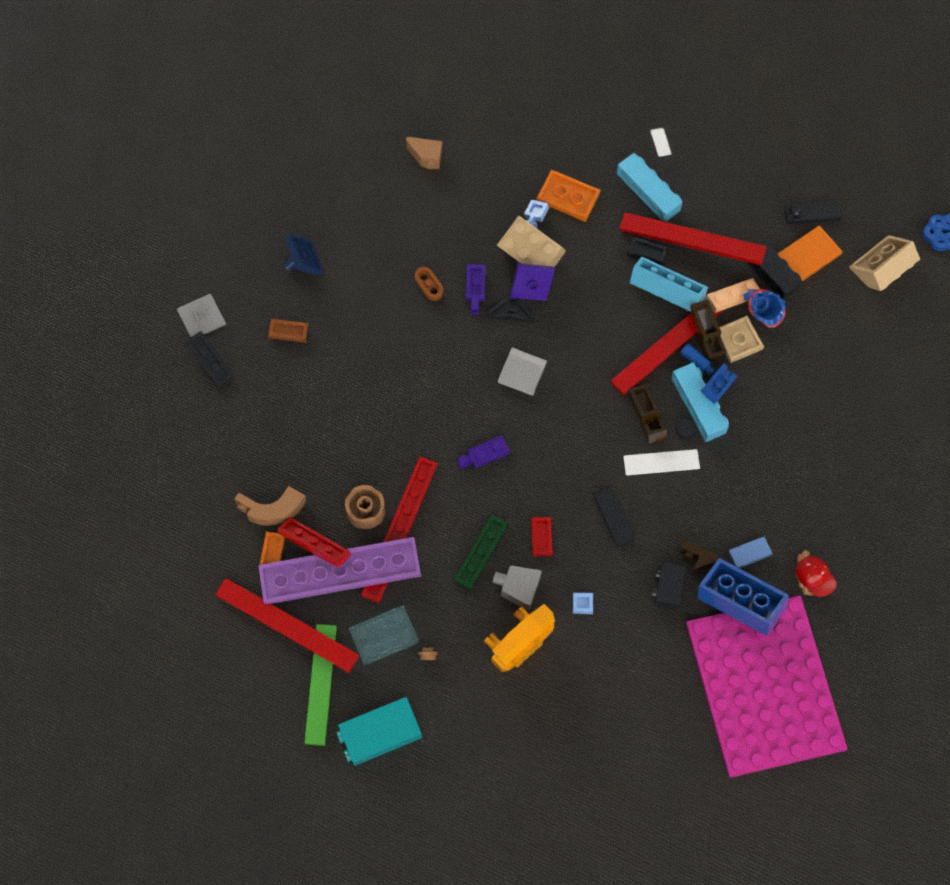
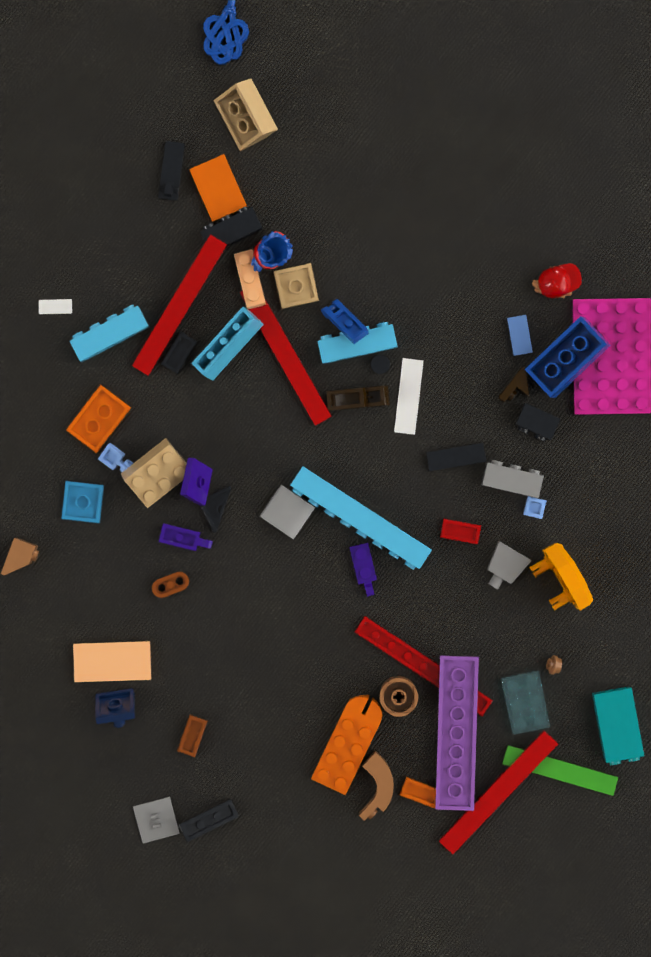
camera: 75 degrees left, 20 degrees up
red tile [277,517,351,568] -> none
dark green tile [454,515,508,591] -> none
blue cylinder [680,344,715,375] -> none
dark brown slope [690,299,727,361] -> none
none -> dark azure tile [61,481,104,523]
none -> light nougat tile [73,641,151,682]
none -> medium azure brick [290,466,432,570]
none -> orange plate [311,695,382,795]
none -> light grey brick [481,460,544,498]

